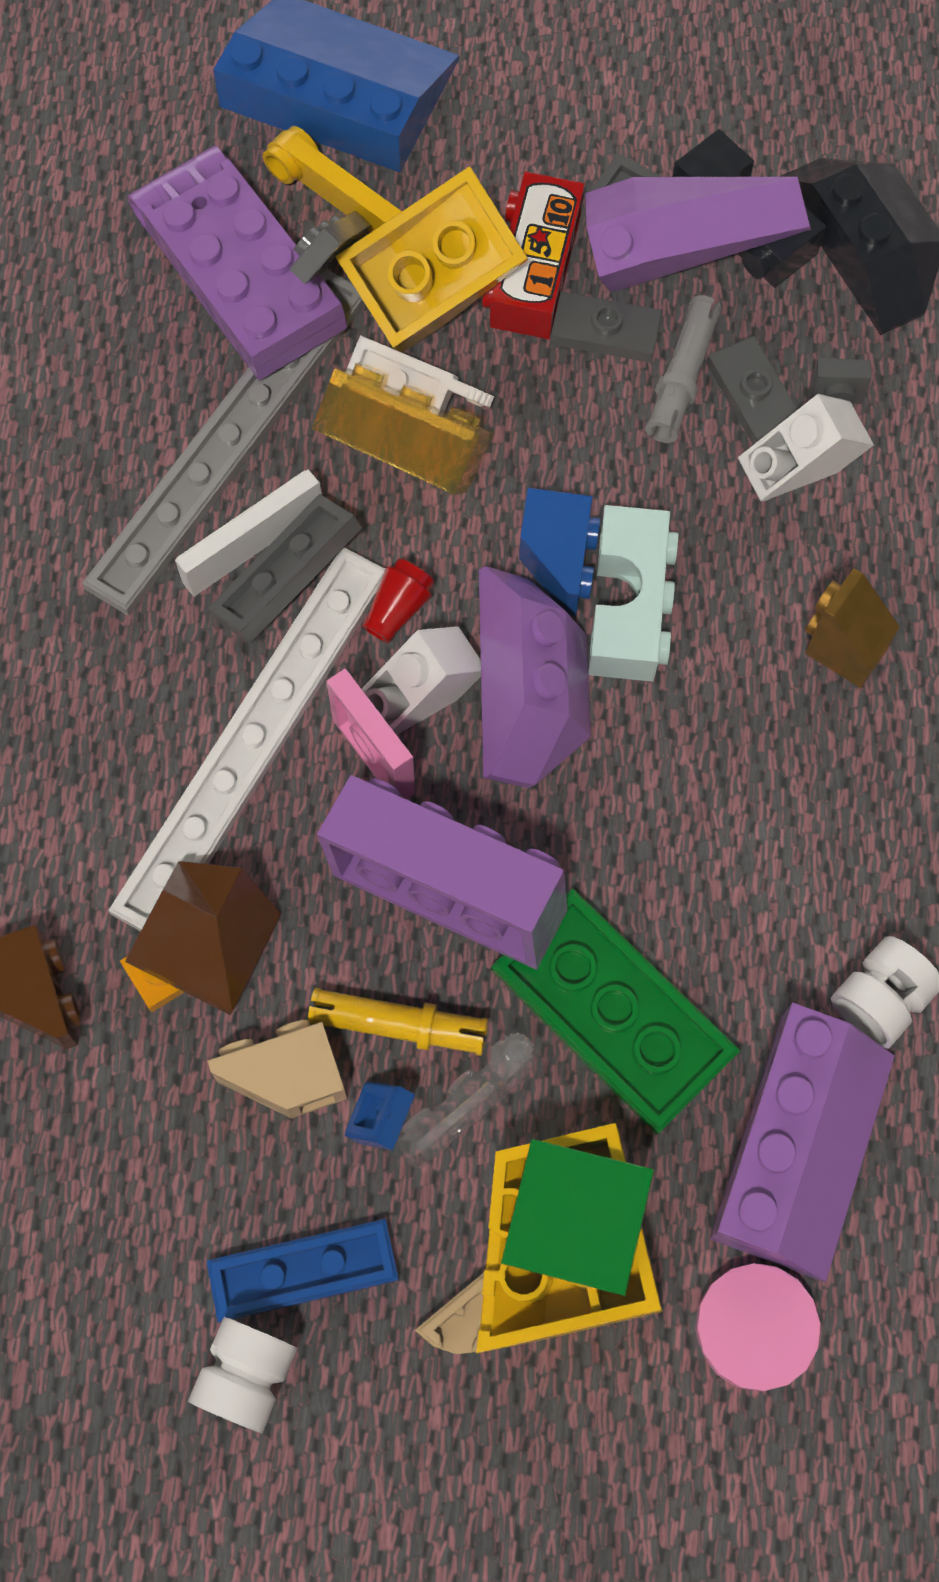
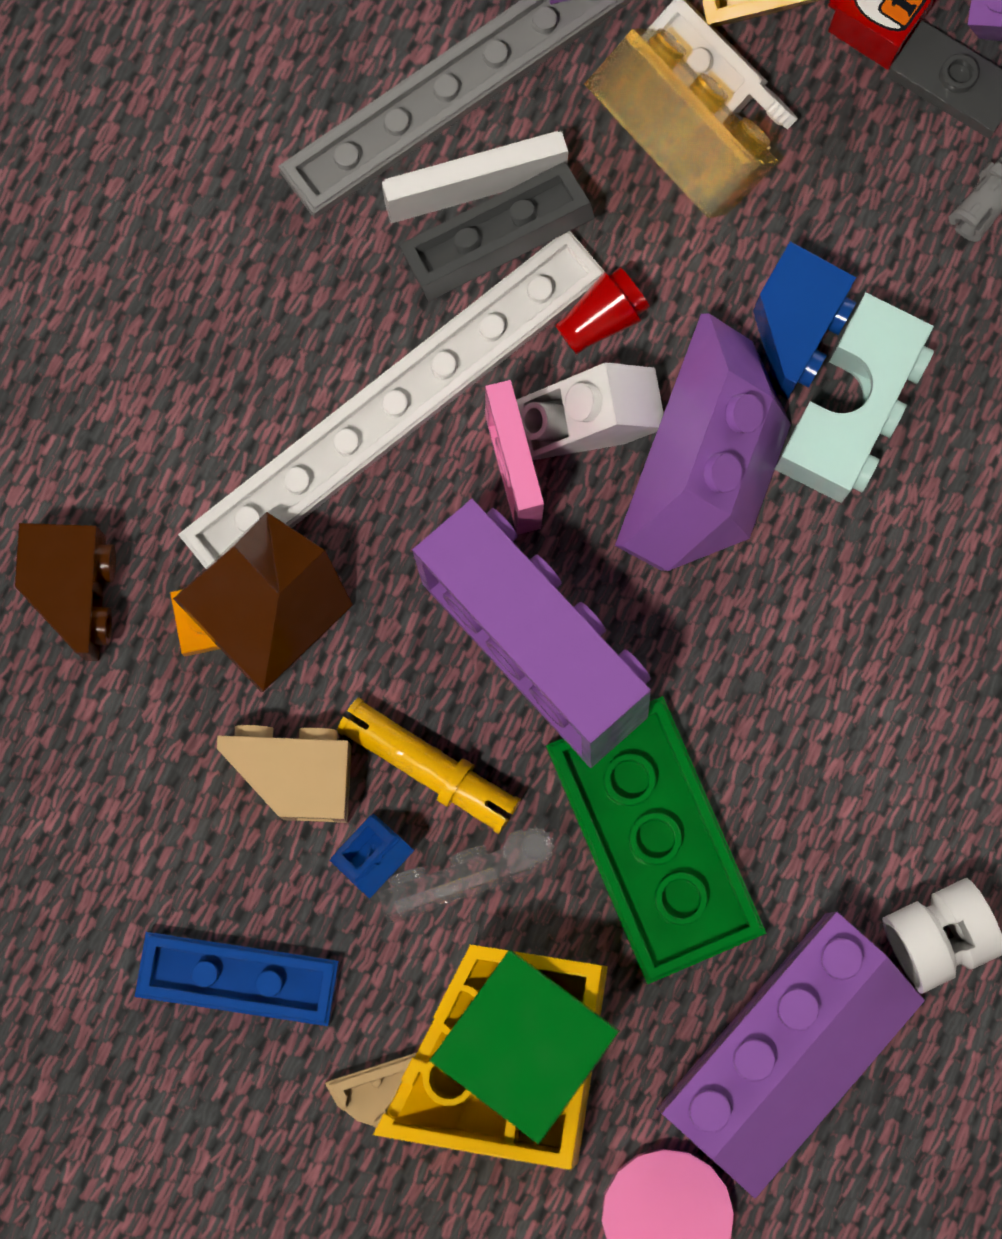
camera: 20 degrees right, 10 degrees up
white wheel [188,1317,298,1433] -> none

